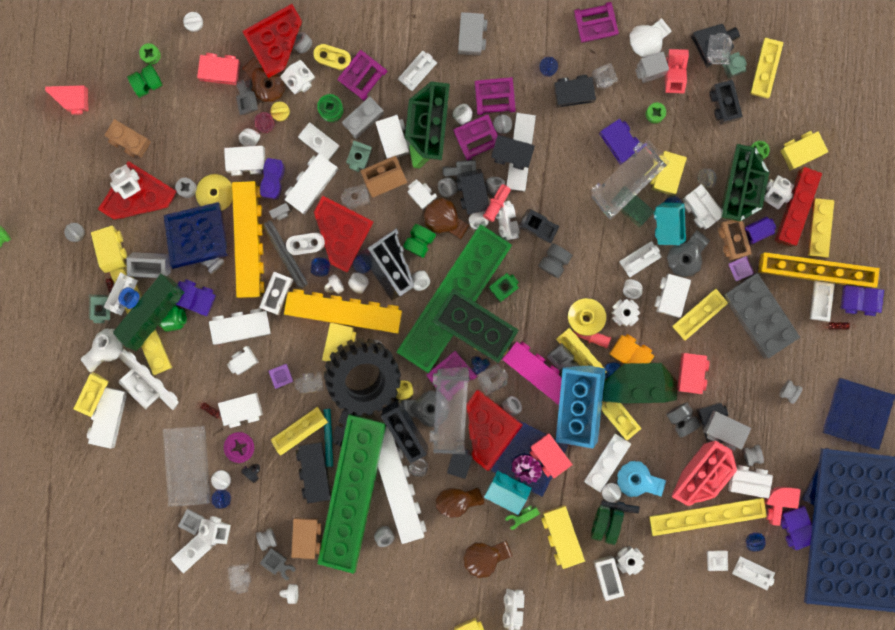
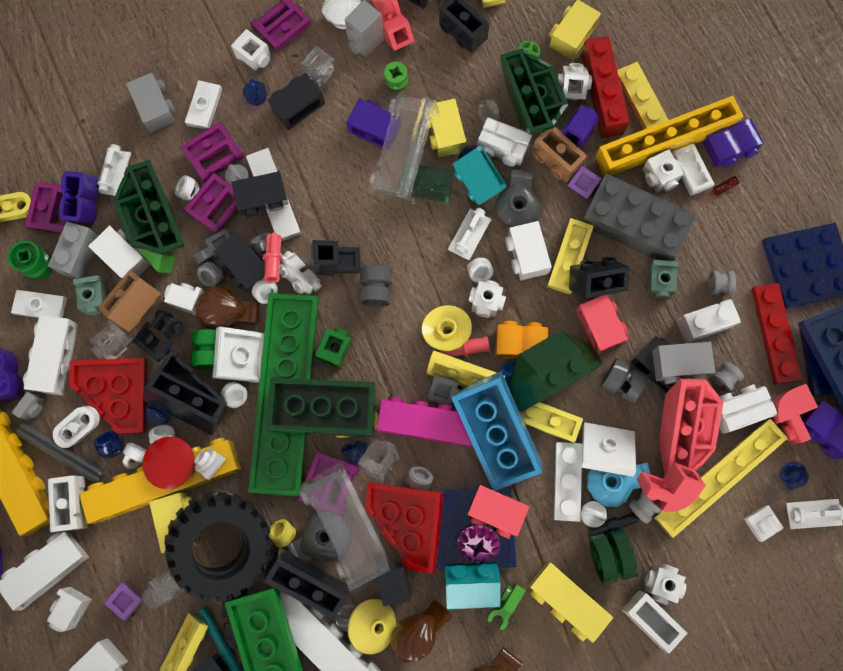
camera: 25 degrees left, 10 degrees down
none -> dark purple brick [59,171,99,225]
none -> black plate [132,310,185,363]
none -> red dish [142,437,195,489]
none -> white plate [185,80,222,130]
none -> white plate [194,448,226,480]
none -> white plate [213,327,265,383]
none -> white brick [231,29,271,71]
none -> light yellow dish [348,599,396,654]
none -> black brick [569,257,630,298]
none -> white plate [581,422,636,477]
none -> light grey wheel [629,493,662,524]
none -> coral brick [636,463,706,512]
none -> white brick [642,150,684,193]
none -> sand green brick [647,260,679,299]
none -> white brick [677,299,740,343]
none -> red plate [751,283,802,385]

